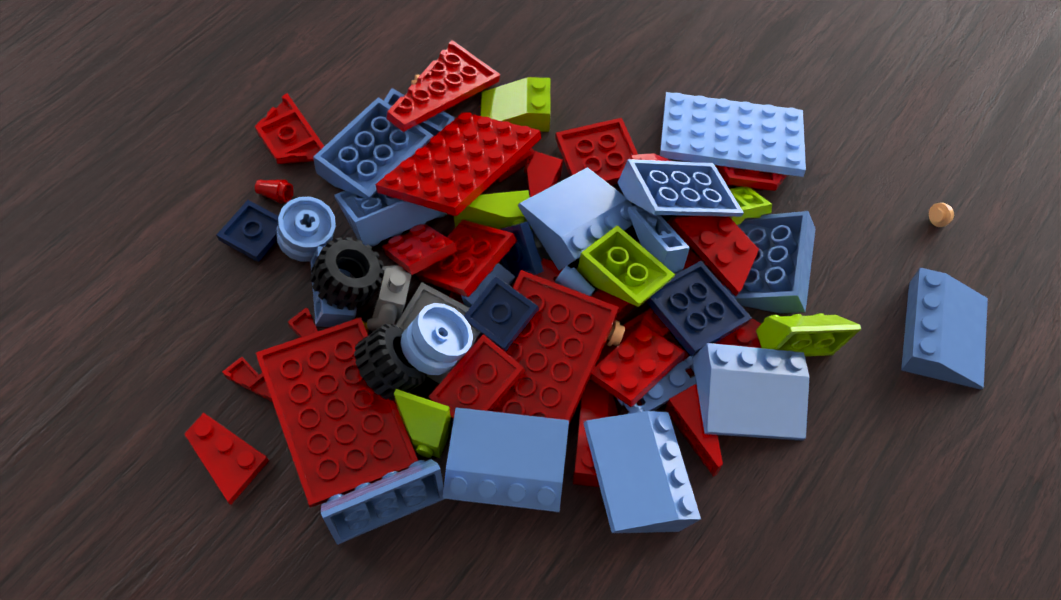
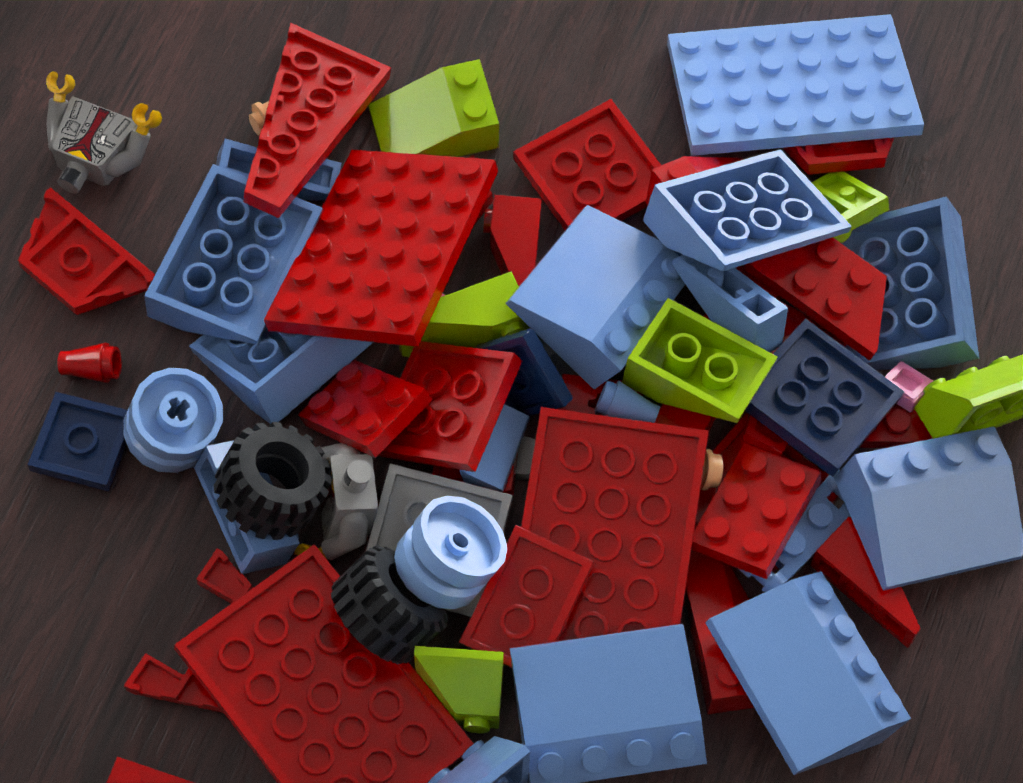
camera: 15 degrees left, 5 degrees up
dark blue plate [464,276,539,351] -> none
none -> light grey torso [46,71,162,194]
none -> bright pink tile [885,361,933,412]

